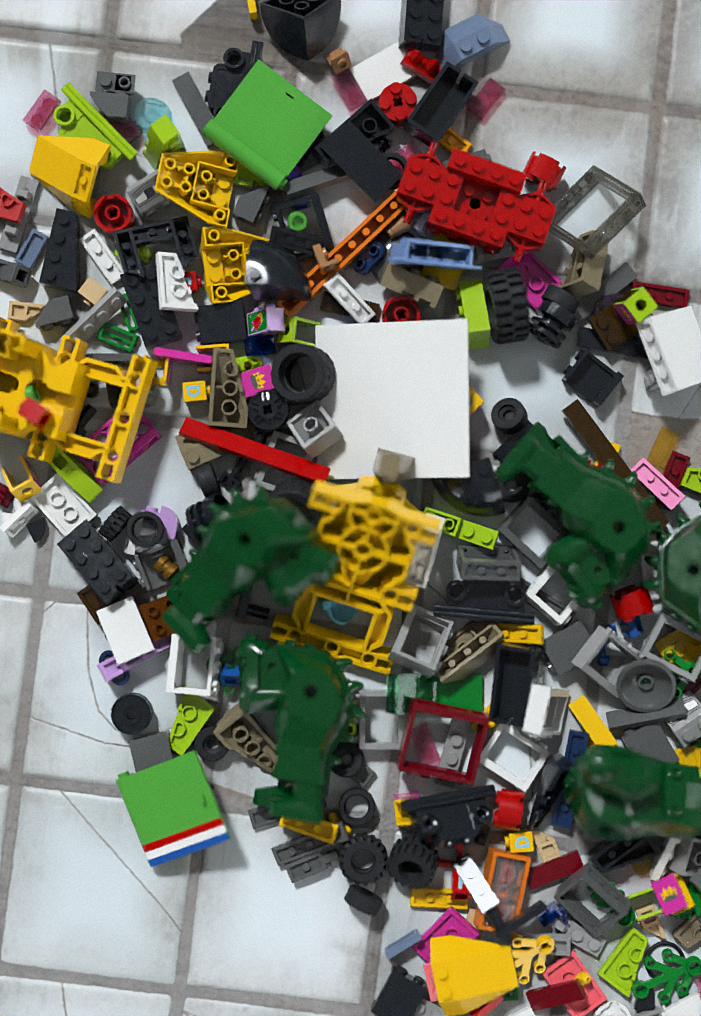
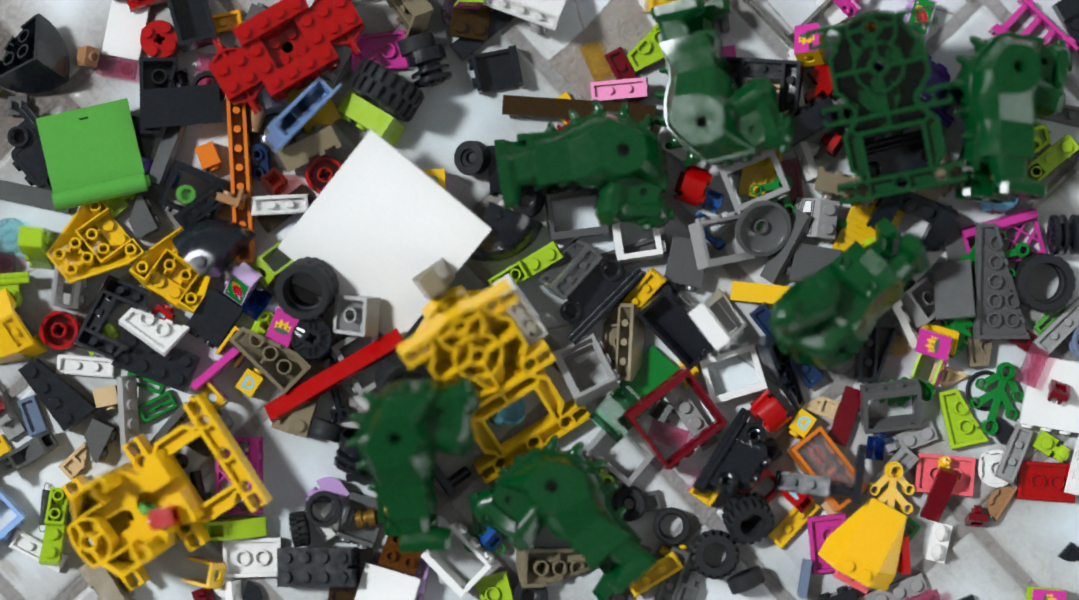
camera: 45 degrees left, 0 degrees up
none -> dark grey tile [8,96,29,116]
none -> orange brick [194,141,223,172]
none -> clear red brick [260,166,289,195]
none -> dark grey tile [649,399,675,423]

